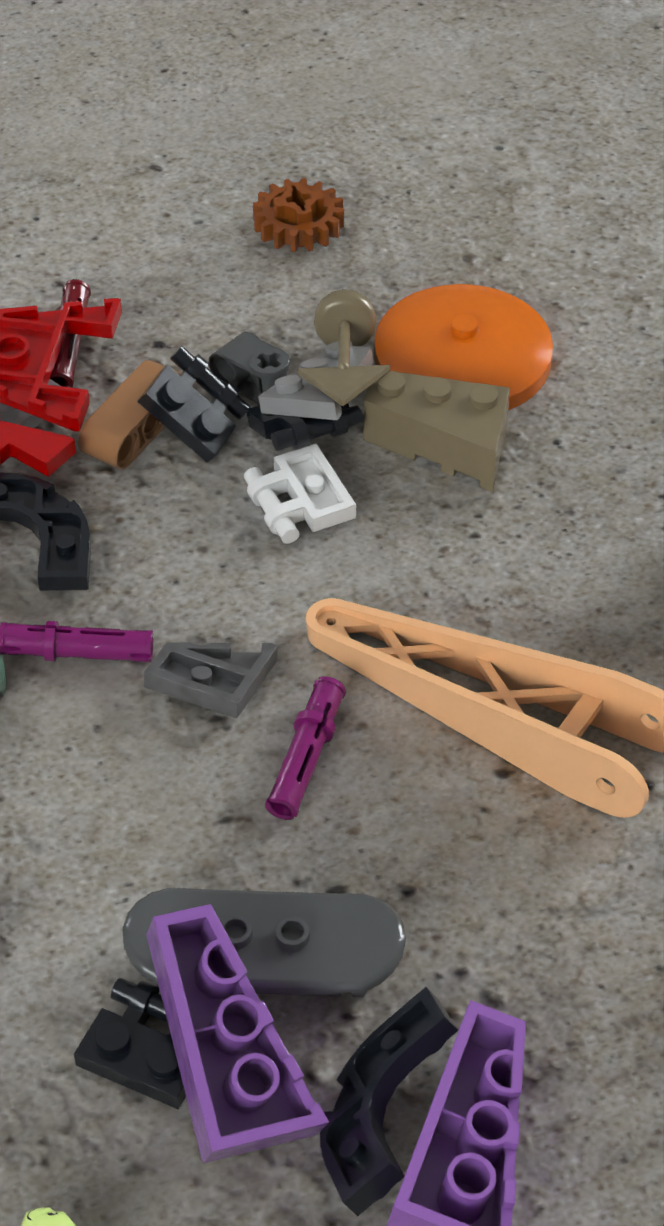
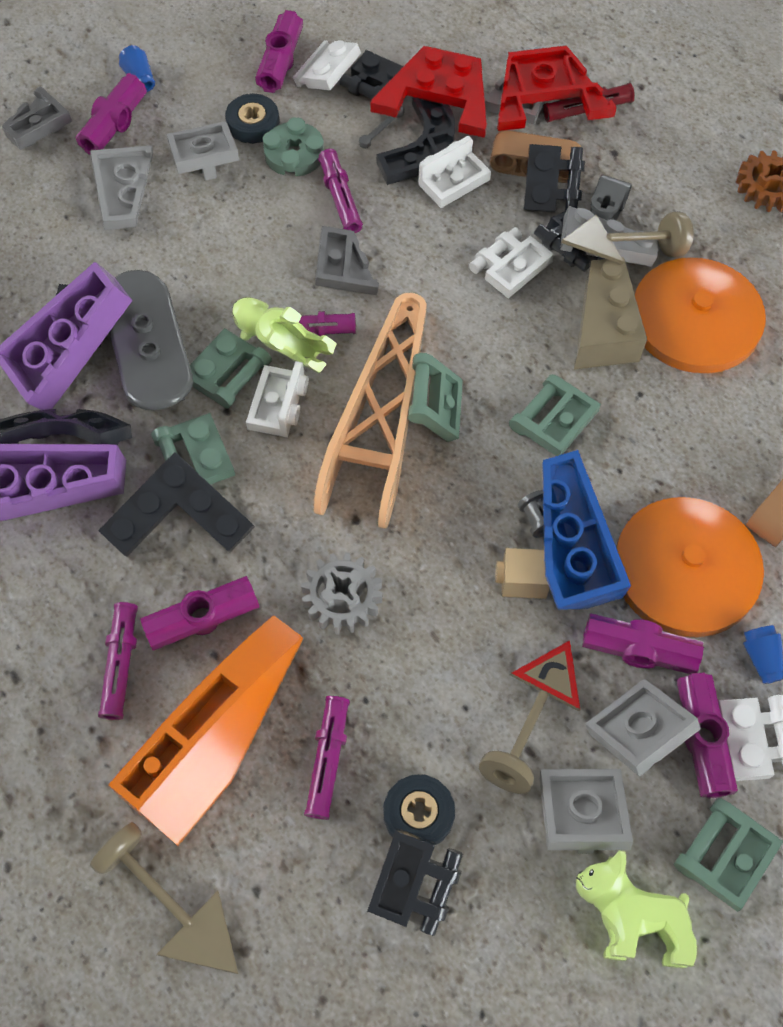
camera: 70 degrees right, 15 degrees up
none -> black plate [98,452,255,557]
none -> sand green plate [151,413,235,485]
none -> sand green plate [190,328,272,408]
none -> yellowish green animal [232,297,337,373]
none -> white bracket [246,361,309,438]
none -> sand green plate [408,353,463,442]
none -> white bracket [419,136,491,208]
none -> sand green plate [509,374,601,456]

